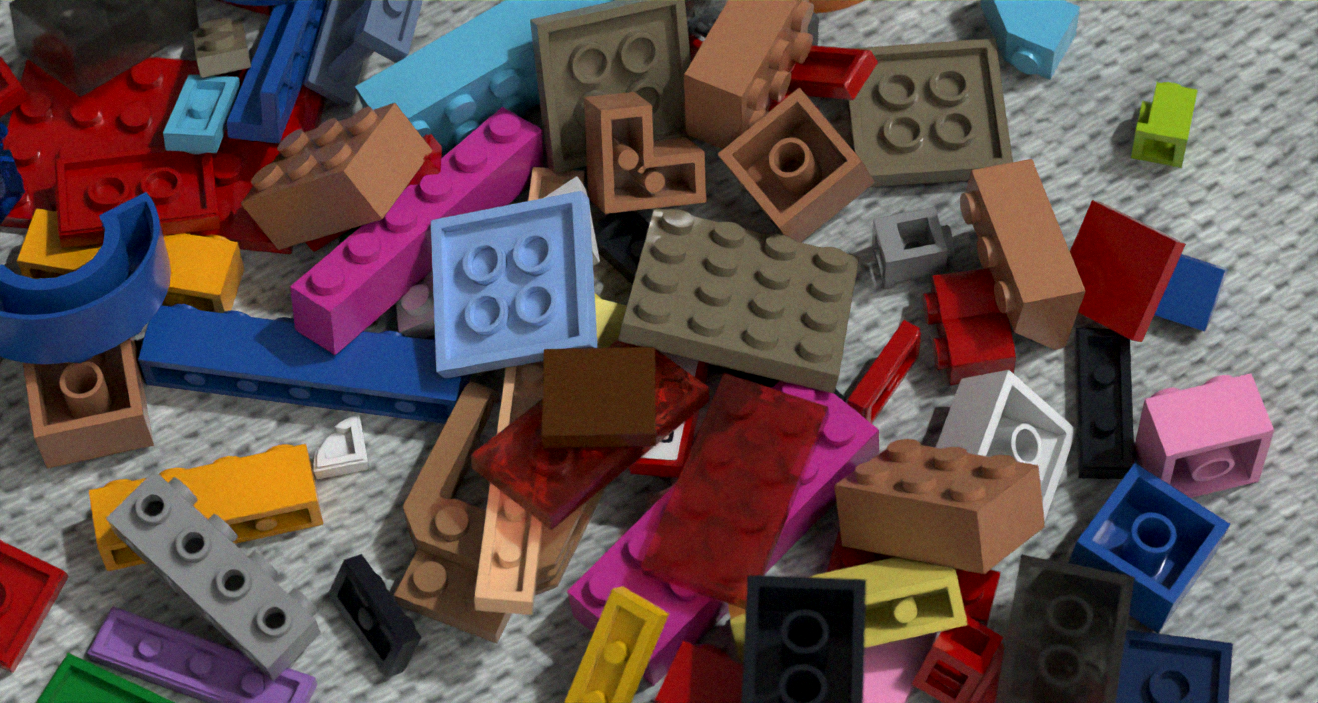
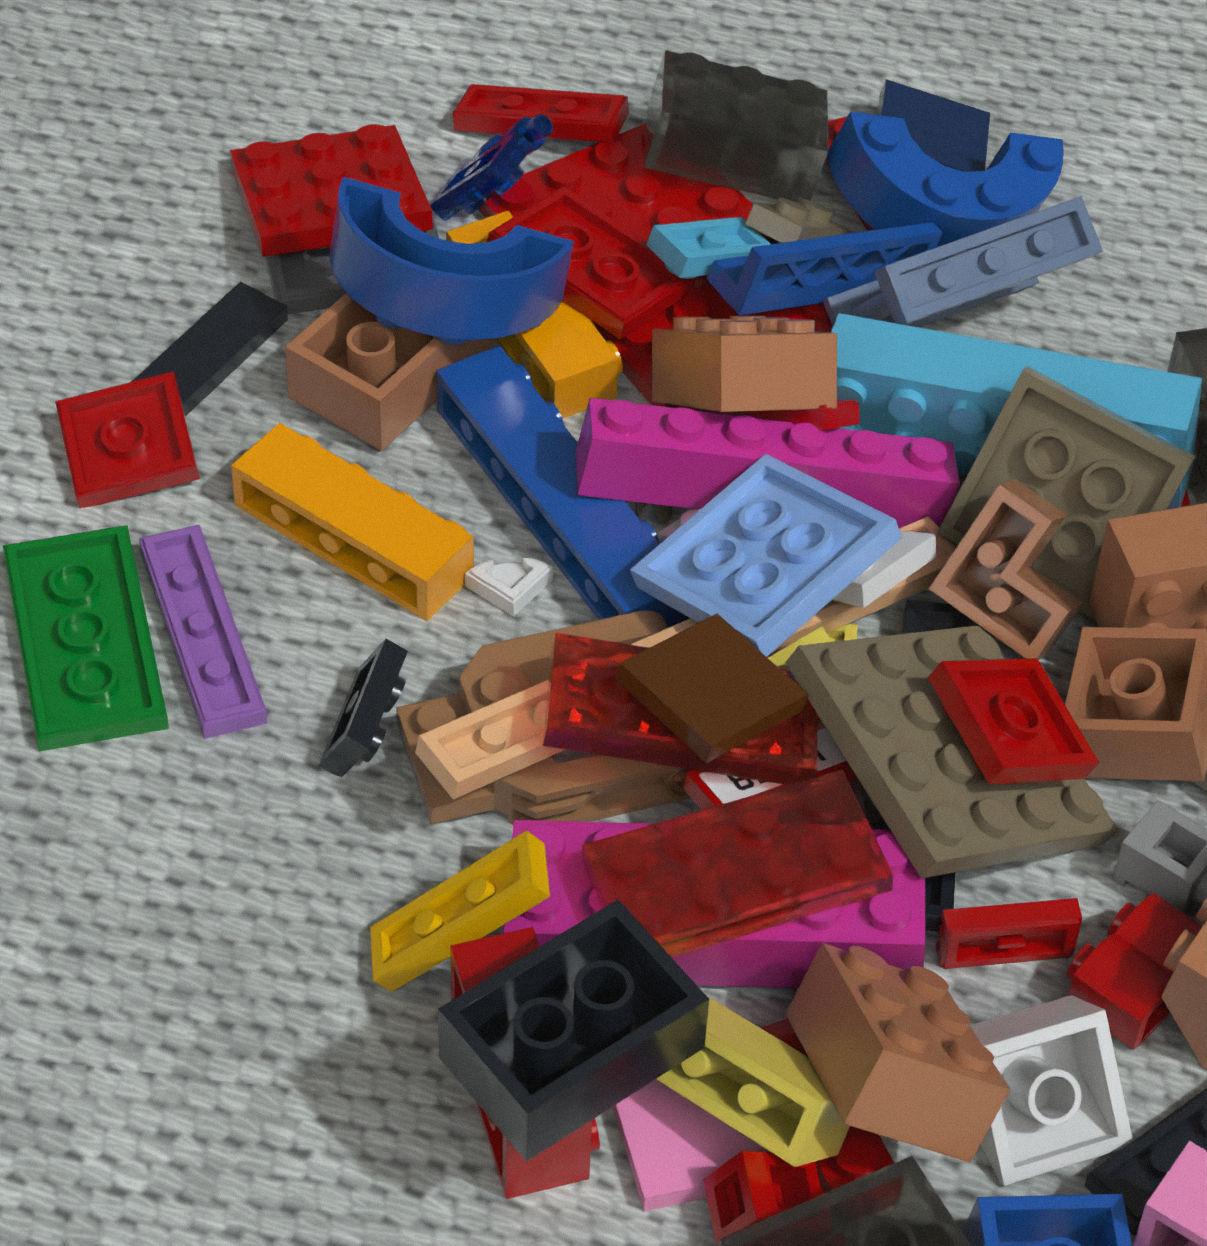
camera: 45 degrees right, 10 degrees down
light grey brick [106,470,321,682] -> none
none -> red plate [928,658,1100,785]

